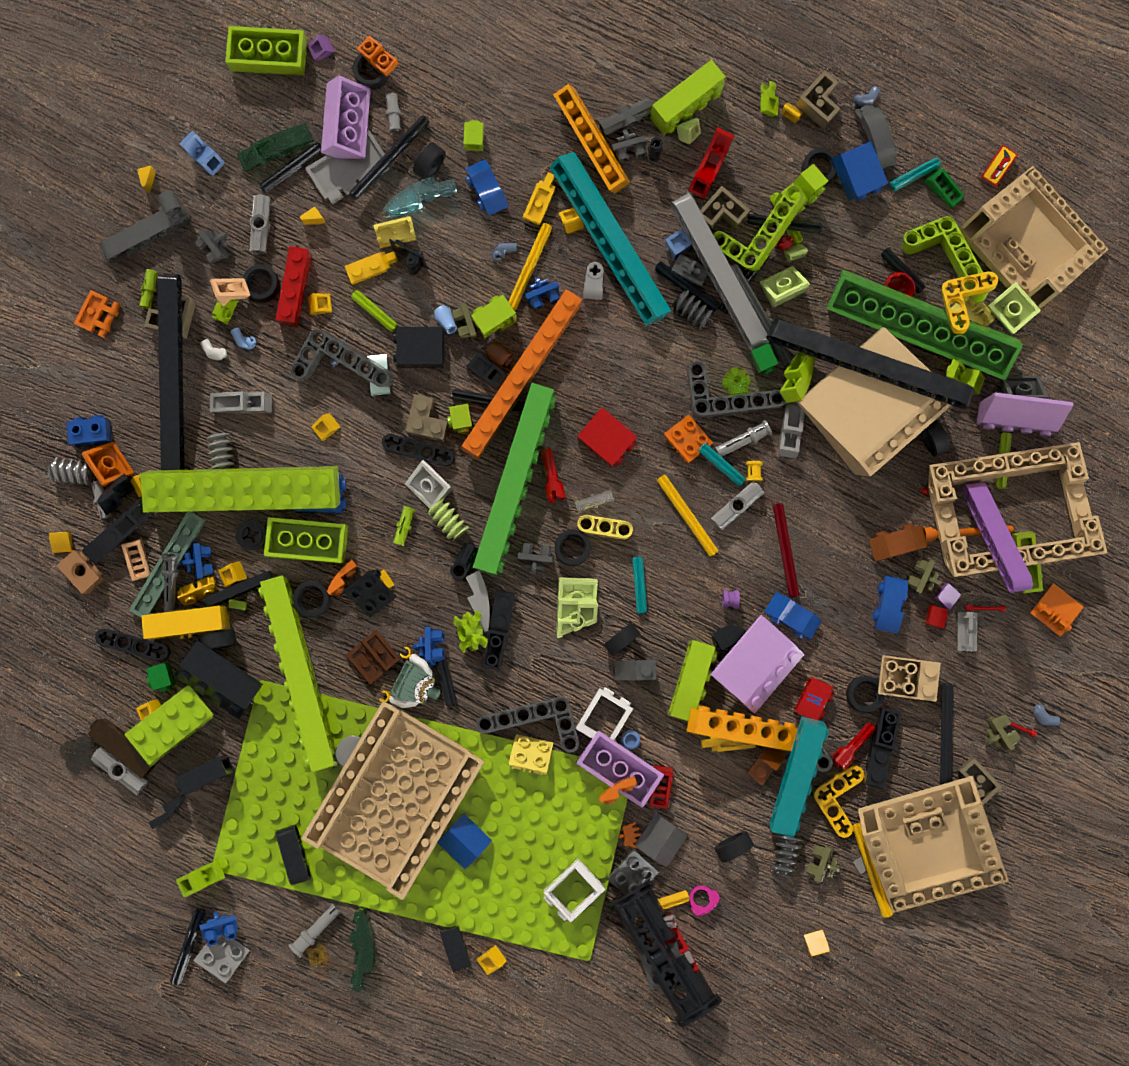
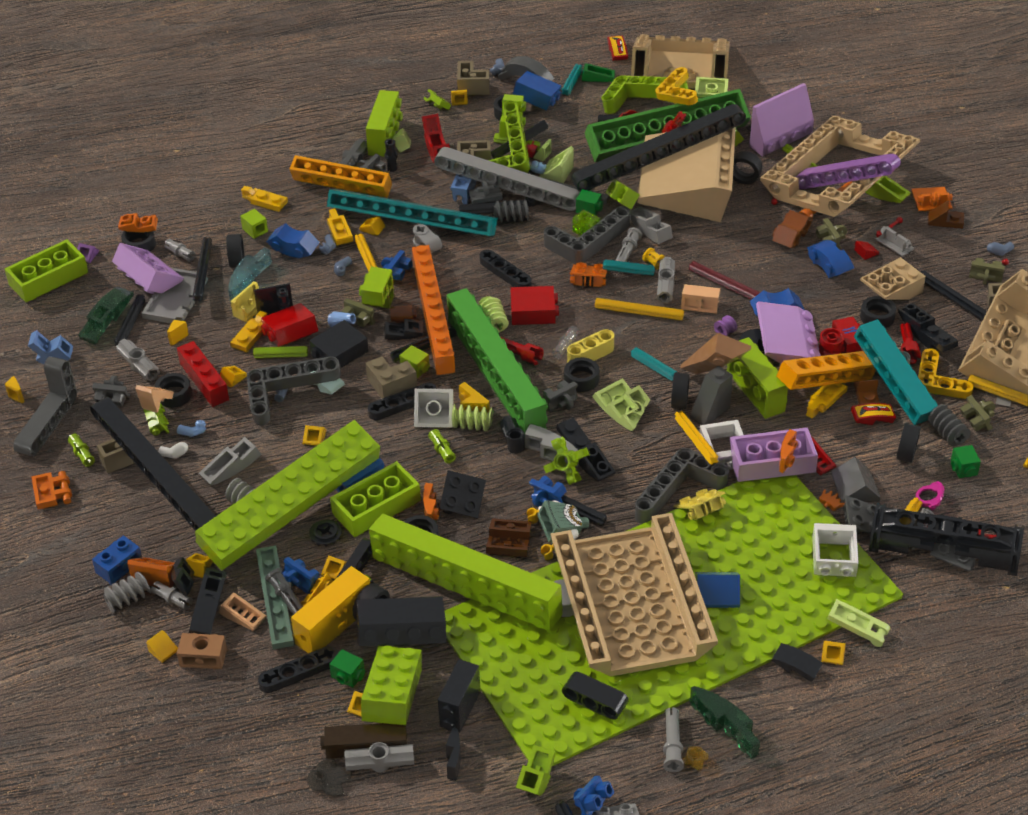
camera: 40 degrees left, 40 degrees down
slope [934,583,961,610] -> none
none -> yellow hinge [241,186,288,212]
none -> red brick [261,303,318,347]
none -> sand blue arm [319,234,336,254]
none -> yellow slope [459,382,490,413]
none -> yellowish green piece [478,296,509,332]
none -> black beam [479,250,532,287]
none -> light blue arm [530,160,547,174]
none -> red piece [662,111,686,133]
none -> yellow axle [675,411,719,465]
none -> medium nougat wedge [680,333,751,375]
none -> light nougat hinge [681,284,720,314]
none -> red wheel [818,328,845,356]
none -> yellowish green plate [827,599,890,647]
none -> slope [851,403,896,425]
none -> reddish brown slope [928,201,964,229]
none -> green brick [950,445,981,478]

